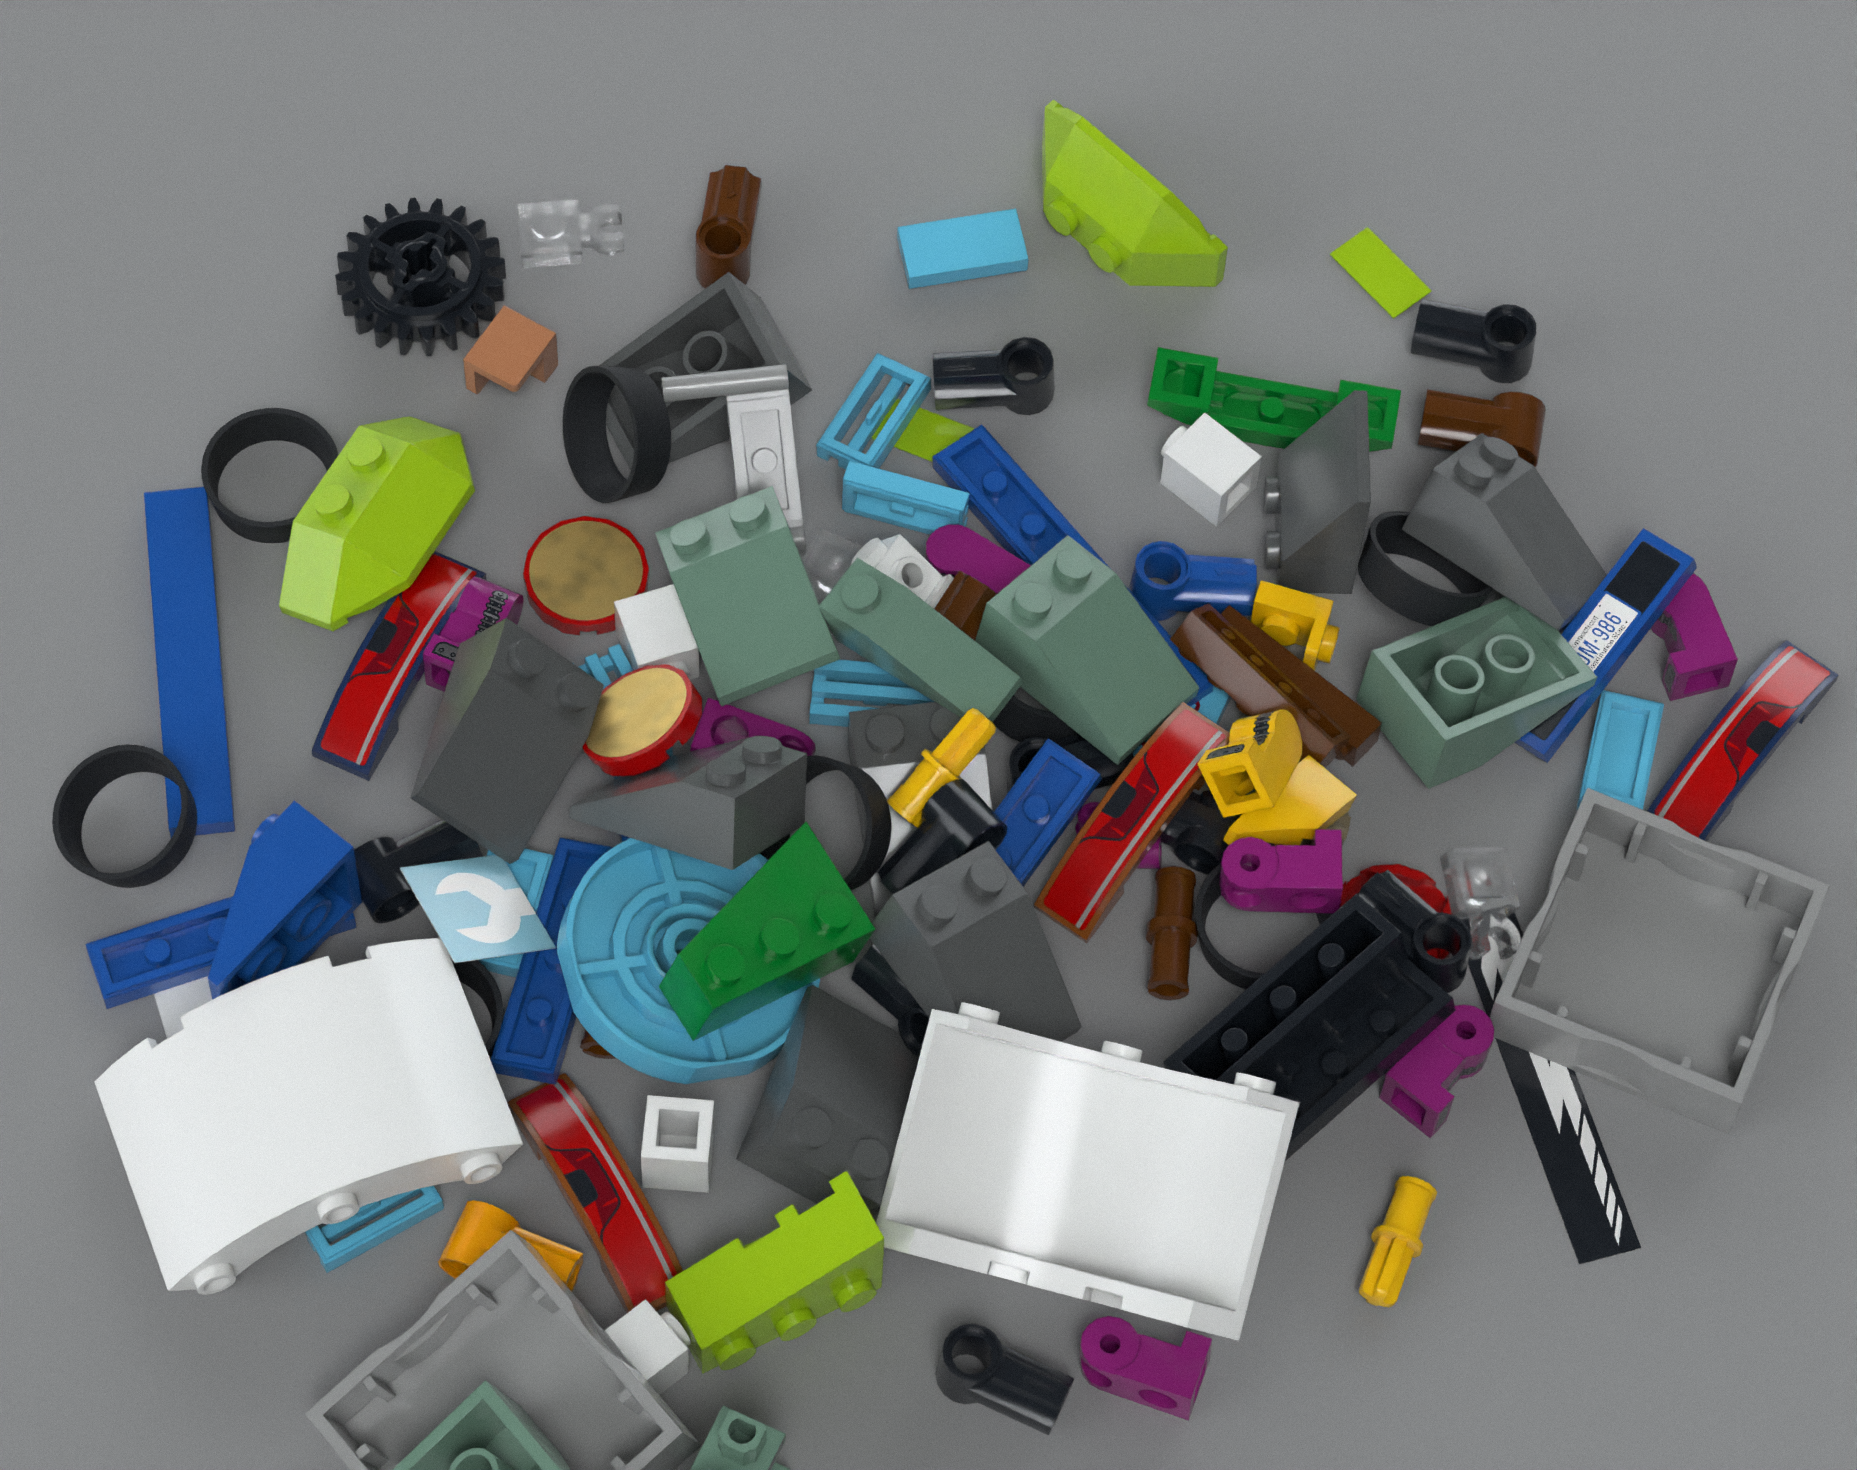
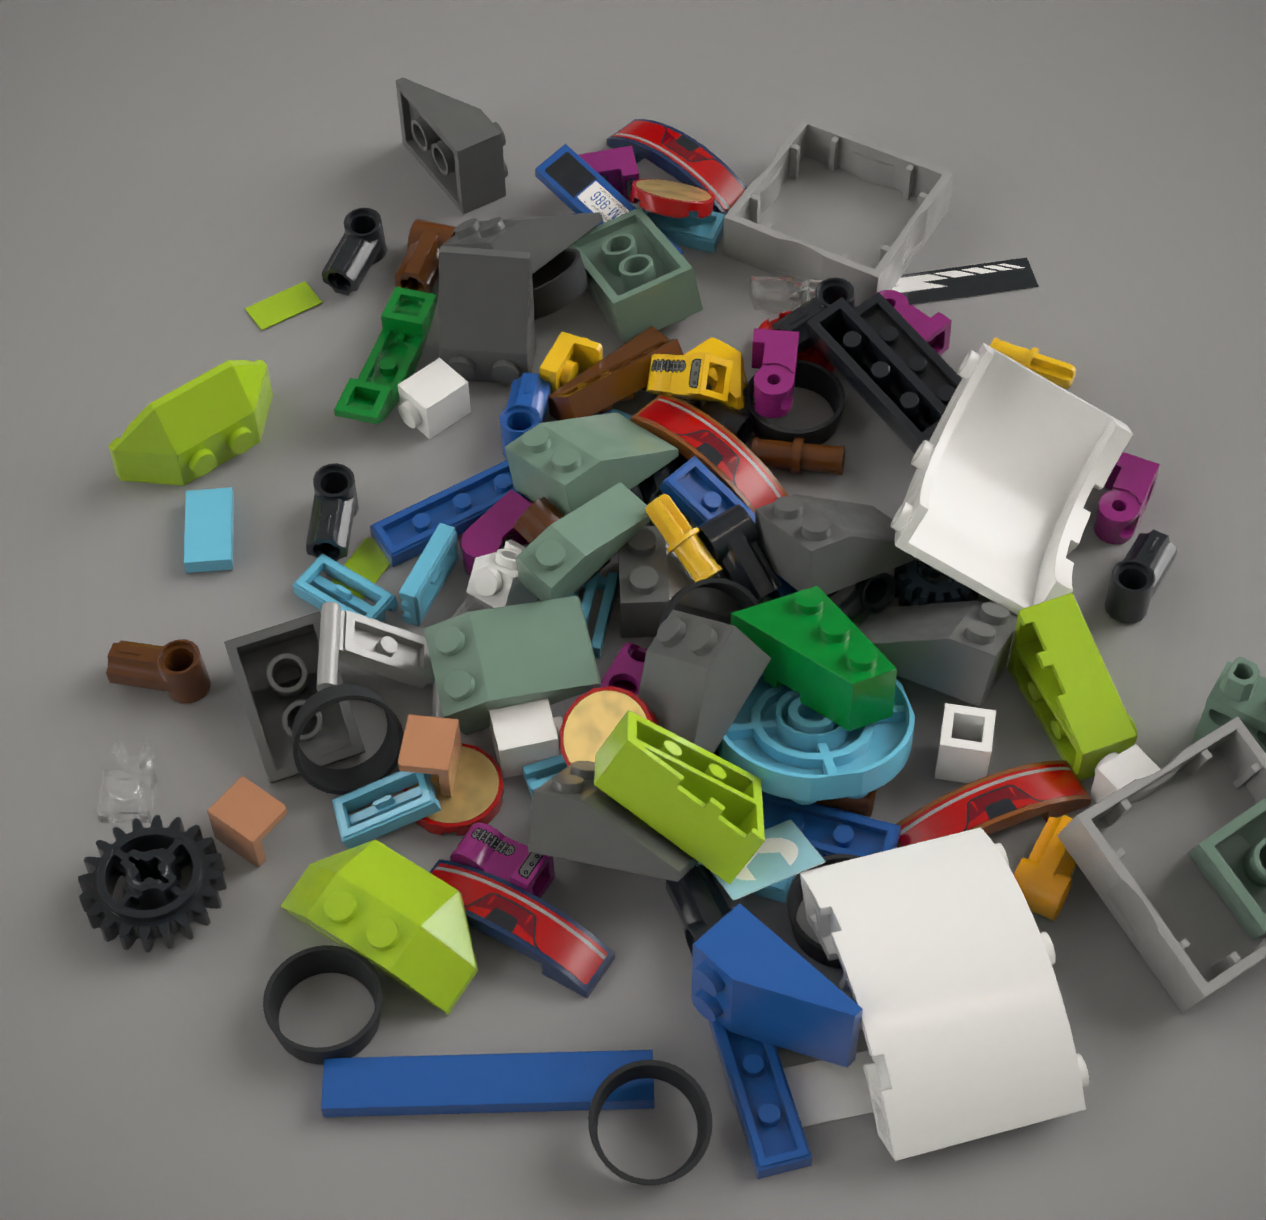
camera: 80 degrees left, 10 degrees down
none -> medium azure tile [332,771,441,849]
none -> dark grey slope [395,77,508,215]
none -> nougat panel [398,714,462,796]
none -> lime wedge [594,710,765,885]
none -> tile [630,179,714,219]

